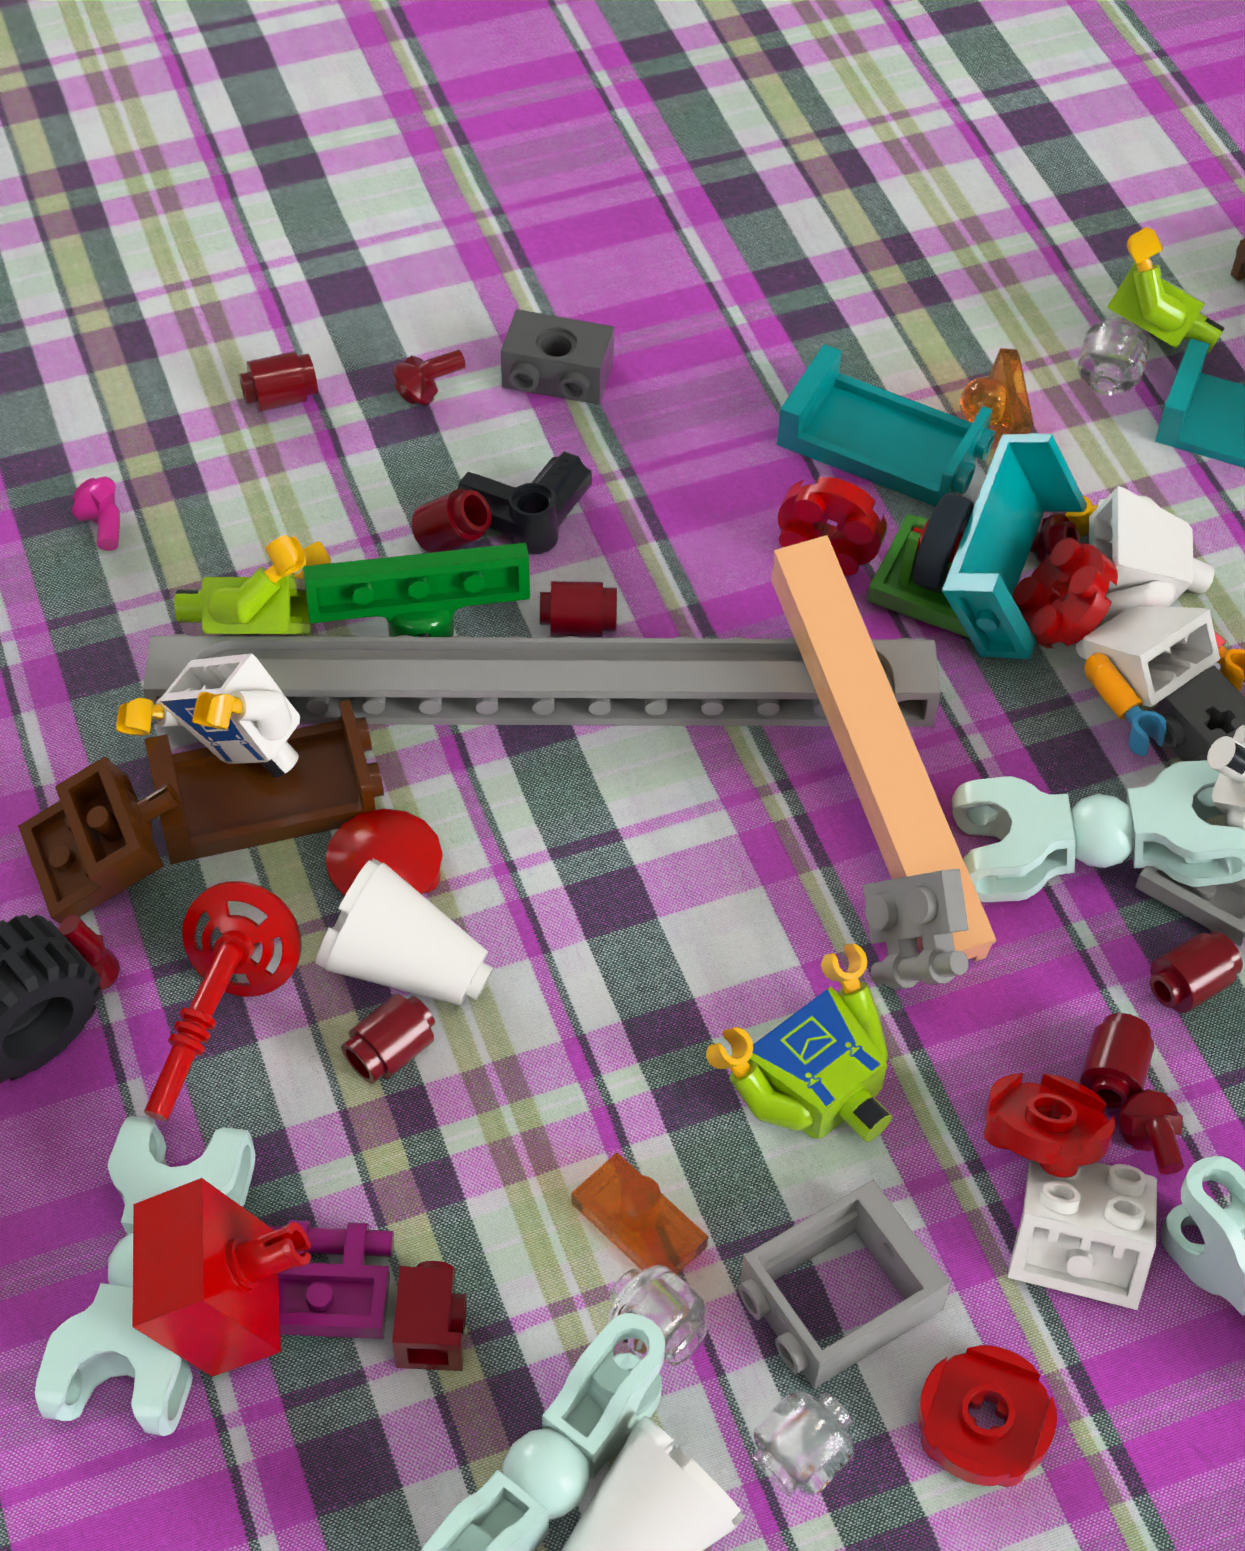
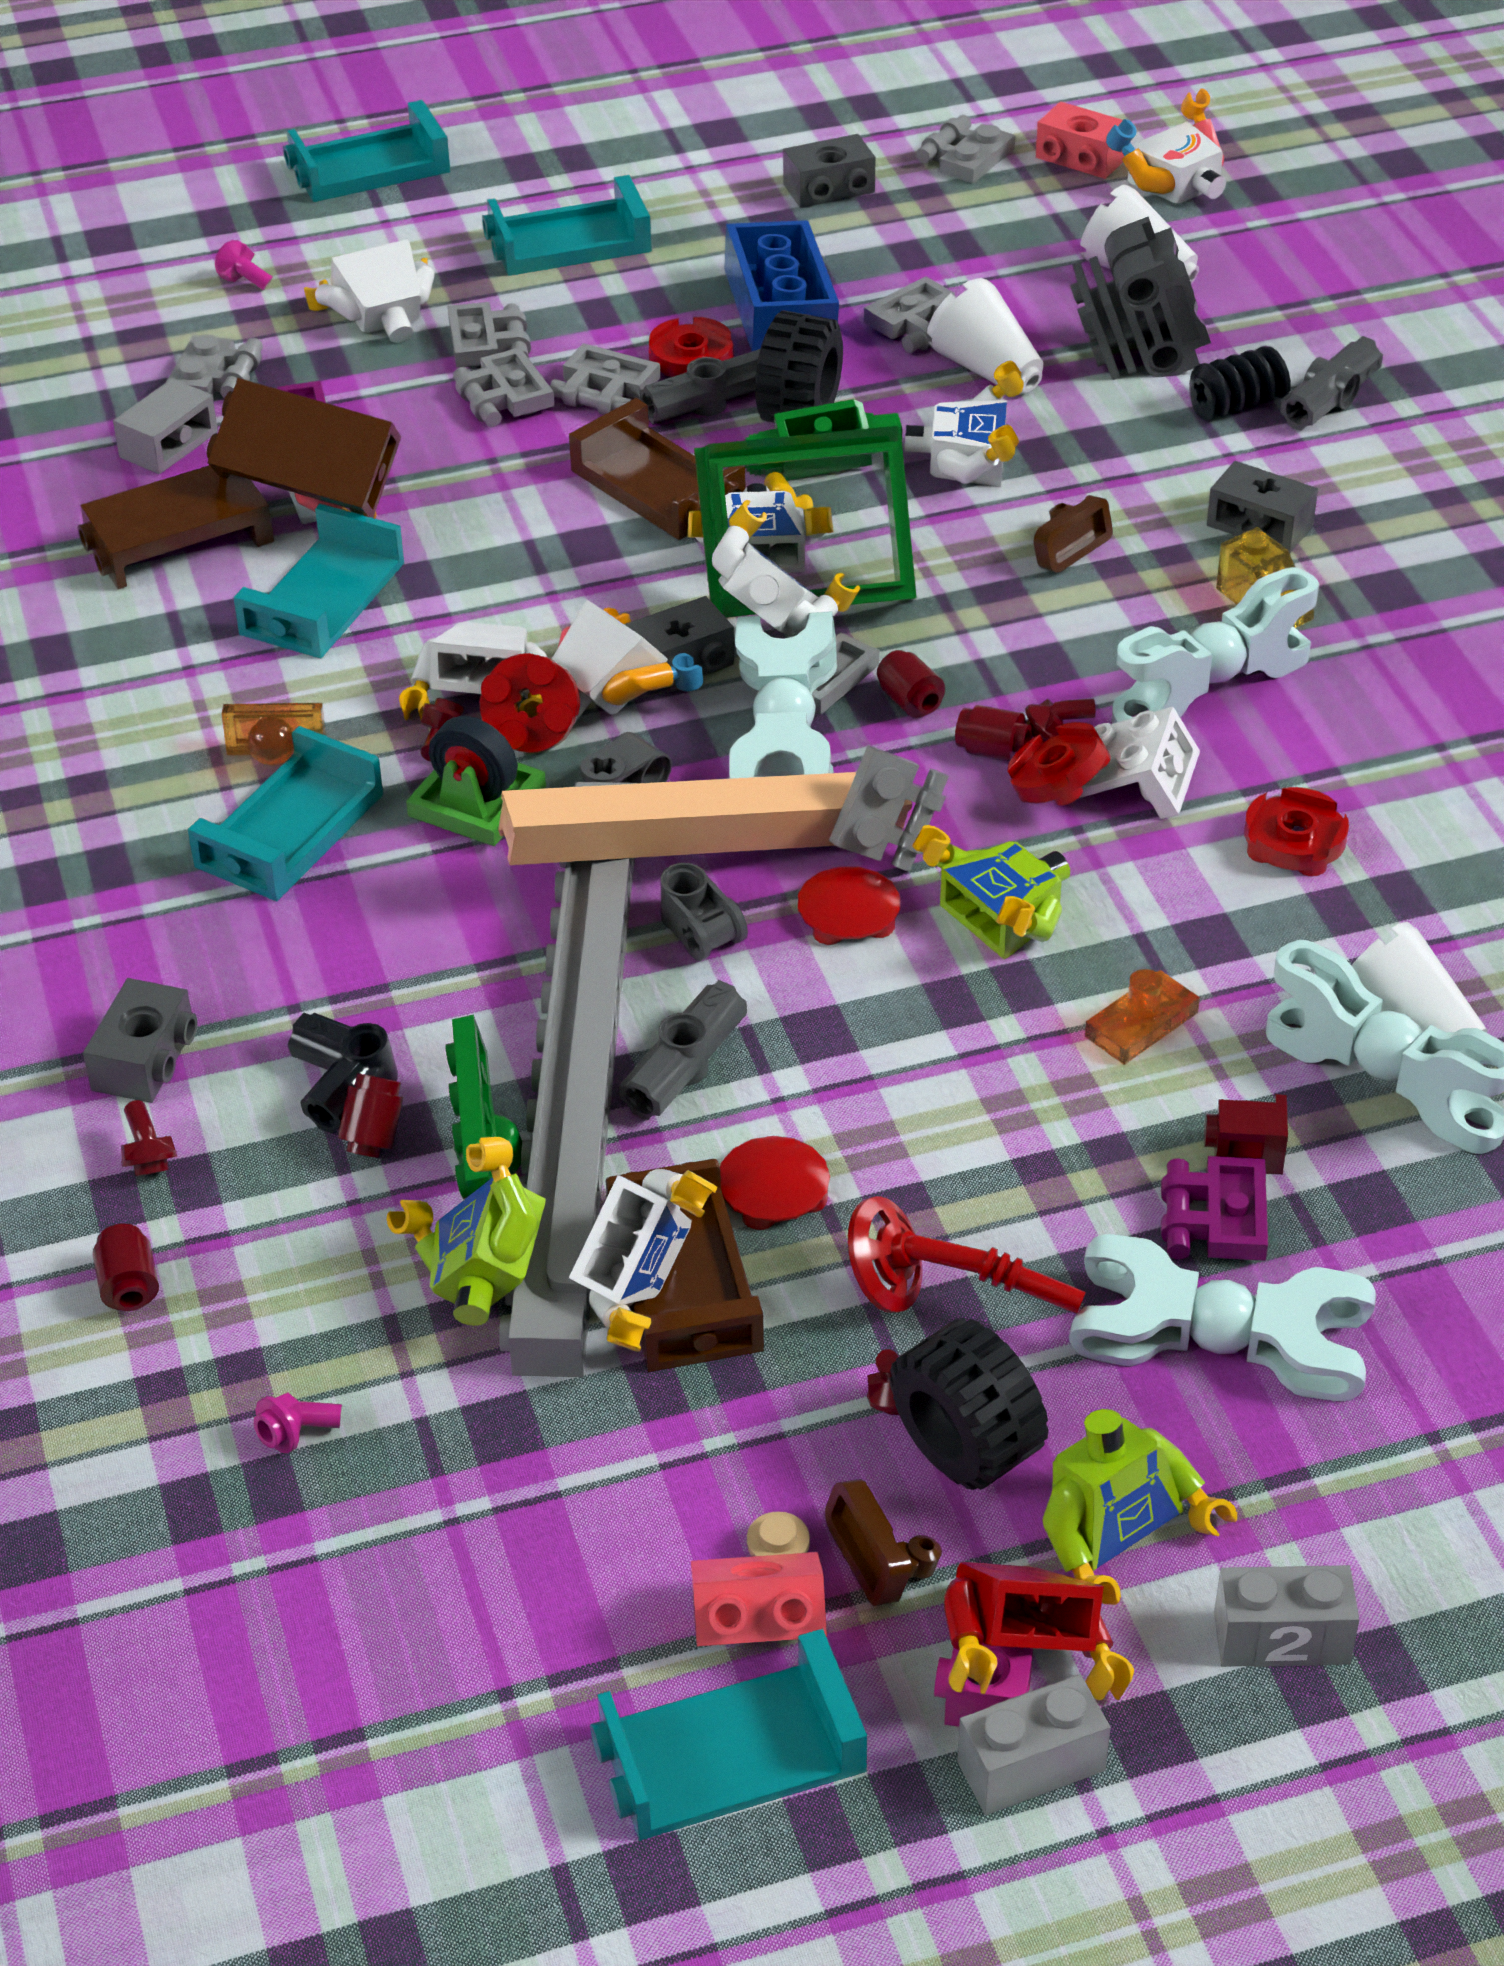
camera: 85 degrees left, 10 degrees down
reddish brown plate [18,756,181,924] -> none
red brick [132,1178,311,1377] -> none
white cone [315,858,493,1006] -> none
dark red brick [341,994,435,1084] -> none
dark red brick [540,581,617,637] -> none
clear head [608,1265,708,1366] -> none
light grey window [738,1179,951,1389] -> none
clear head [752,1390,855,1496] -> none
red plate [777,477,887,576] -> none
teal panel [942,433,1087,659] -> none
clear head [1077,317,1150,395] -> none
lime torso [1107,227,1225,354] -> none
none -> dark grey piece [580,732,672,784]
none -> dark grey piece [619,980,747,1120]
none -> dark grey piece [661,863,748,961]
none -> red dish [798,866,900,945]

